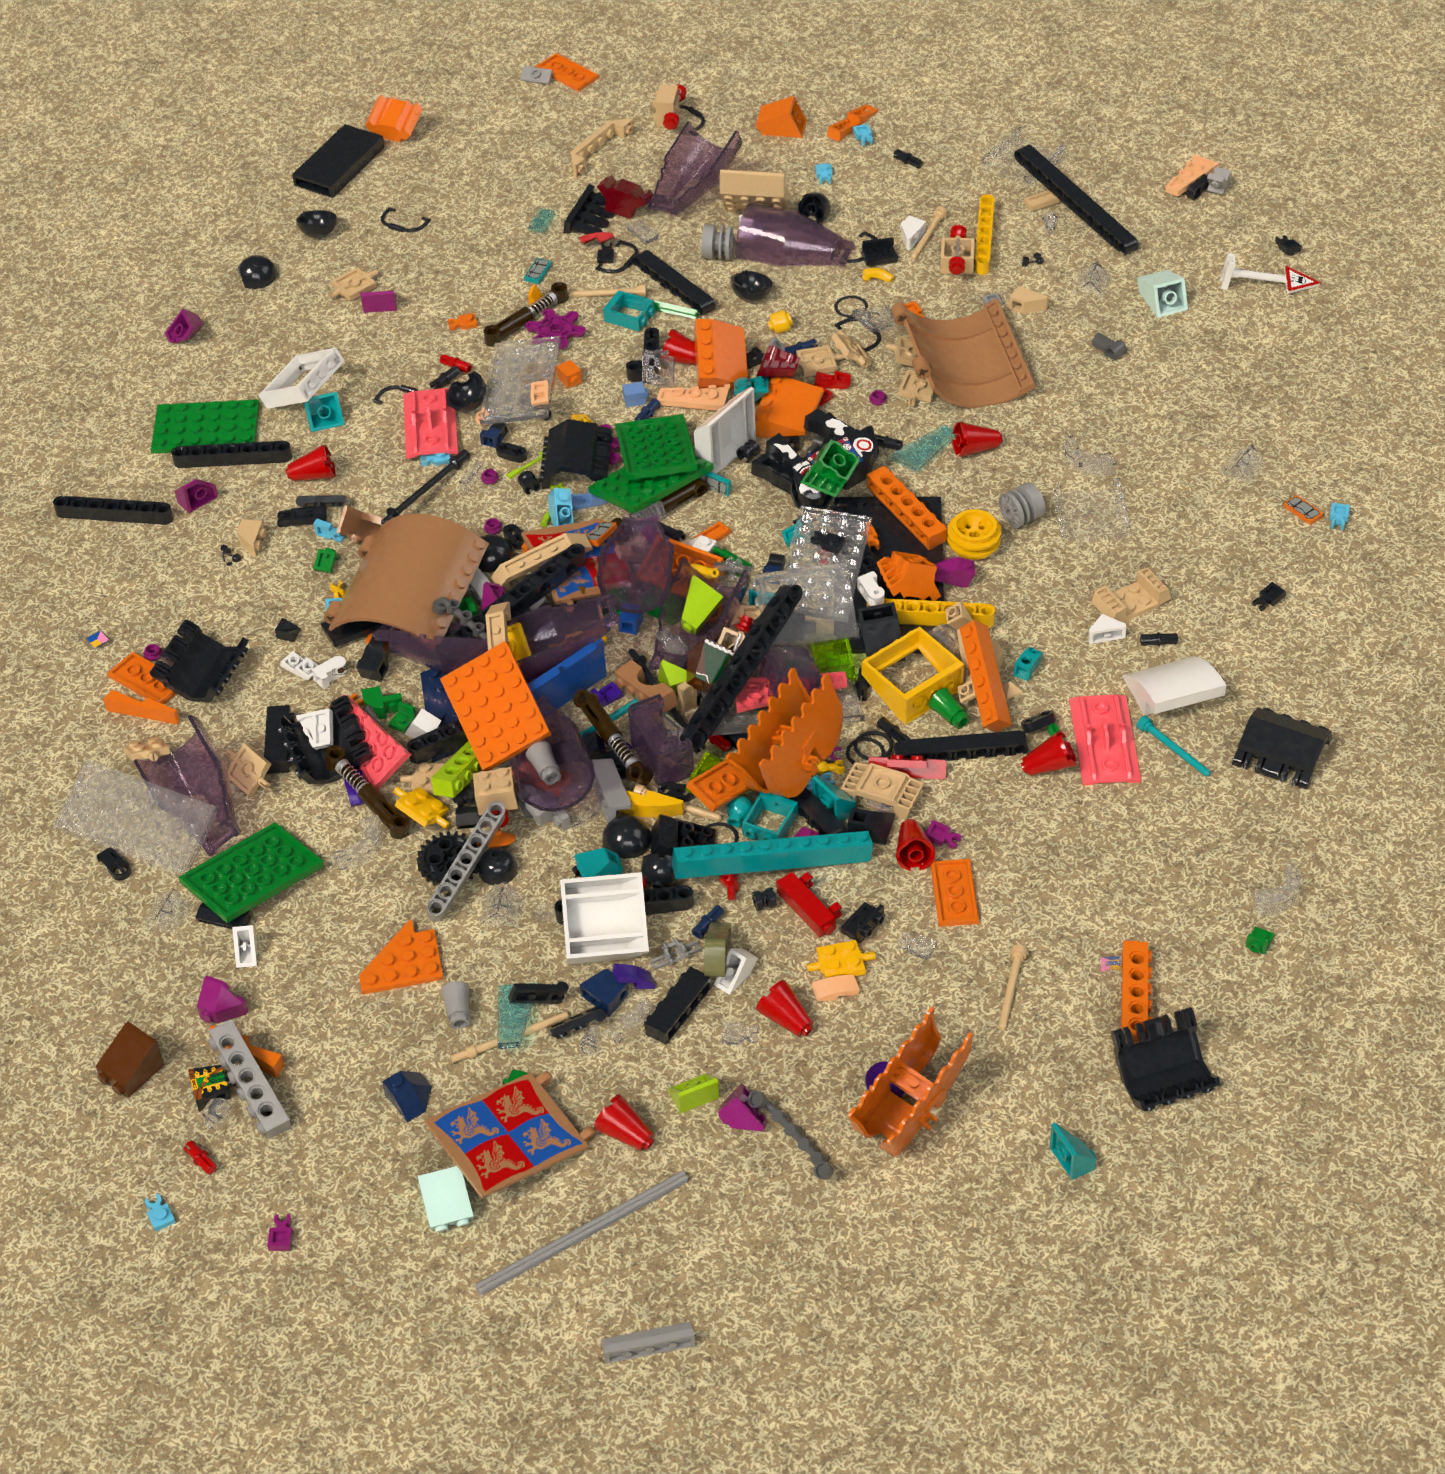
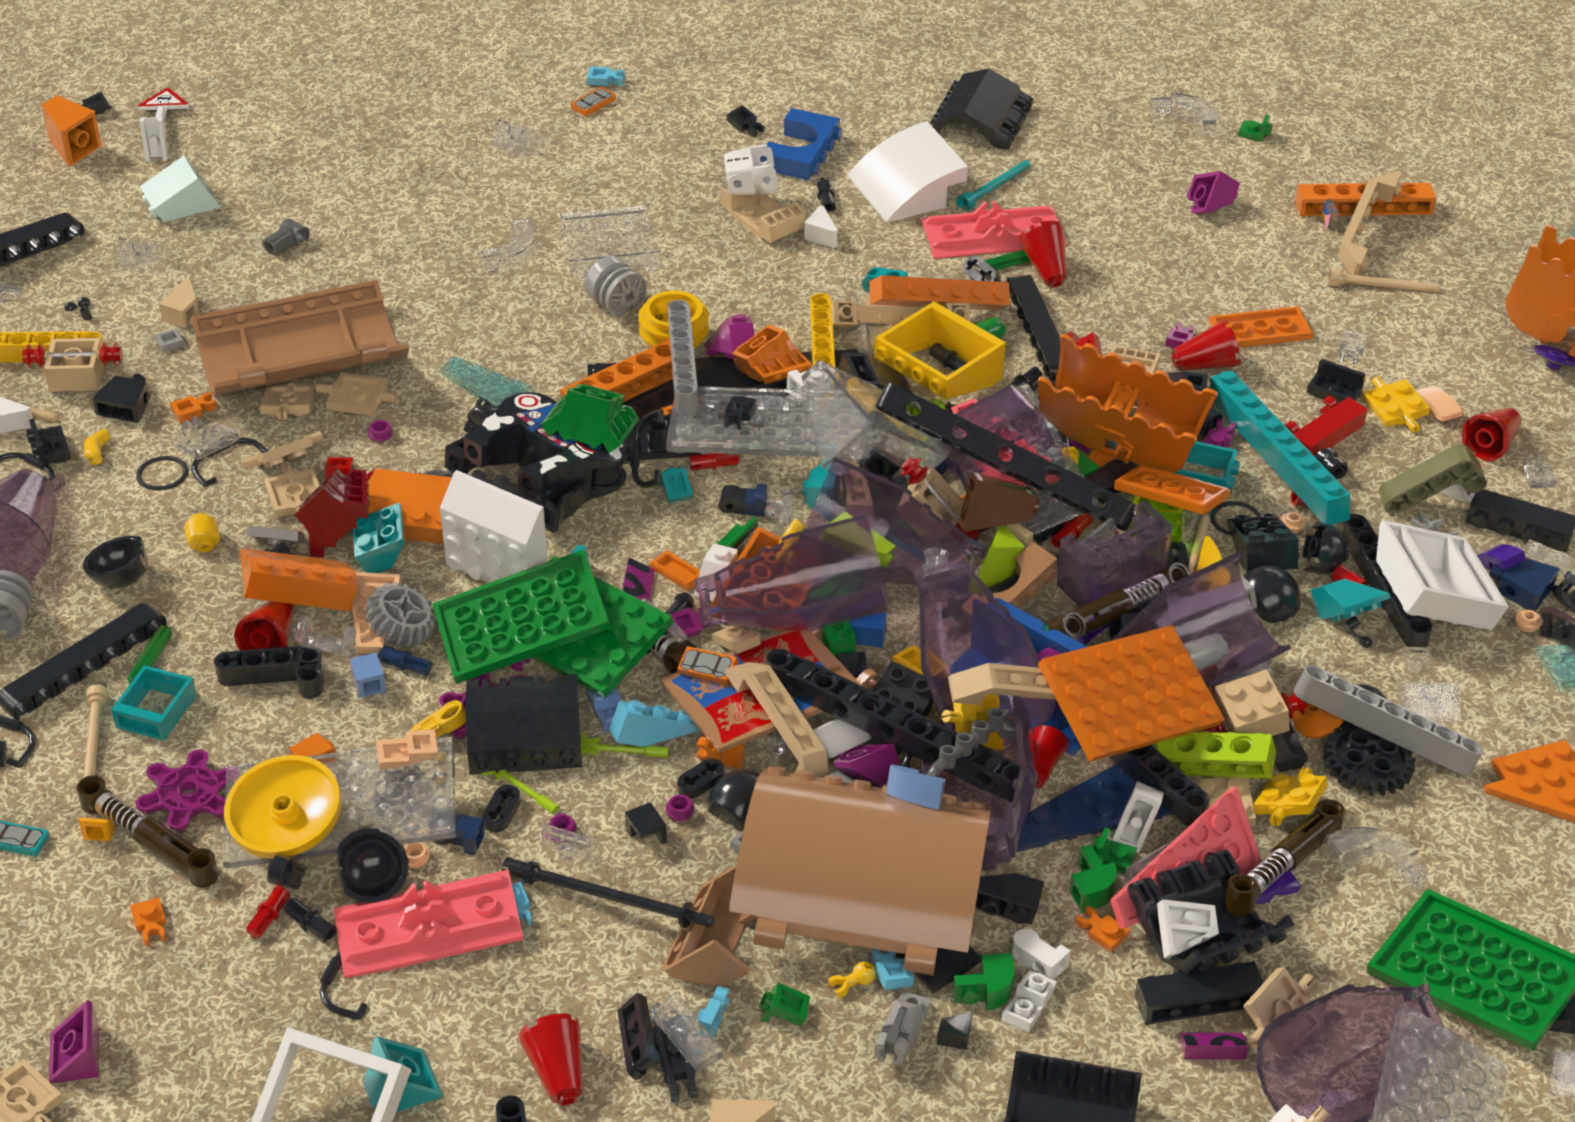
camera: 100 degrees left, 5 degrees down
black wheel [518,471,540,495] -> none
dark blue axle [691,905,724,939] -> none
dark blue axle [784,339,817,355] -> none
red cone [952,422,1003,457] -> none
black hinge [1111,1007,1221,1111] -> none
none -> orange slope [41,95,102,166]
none -> black torso [92,373,150,423]
none -> yellow dish [224,755,342,859]
none -> black piece [267,854,307,889]
none -> light grey gear [364,582,437,649]
none -> slope [622,558,655,604]
none -> black panel [625,802,667,844]
none -> clear plate [649,992,723,1072]
none -> light grey beam [668,300,698,415]
none -> white piece [724,144,778,195]
none -> blue arch [760,108,842,180]
none -> light grey plate [874,991,931,1066]
none -> medium blue slope [886,764,946,810]
none -> green brick [953,953,1014,1011]
none -> magenta slope [1180,1033,1248,1060]
none -> magenta slope [1187,171,1241,215]
none -> tan slope [1338,171,1403,275]
none -> light nougat plate [1514,610,1542,632]

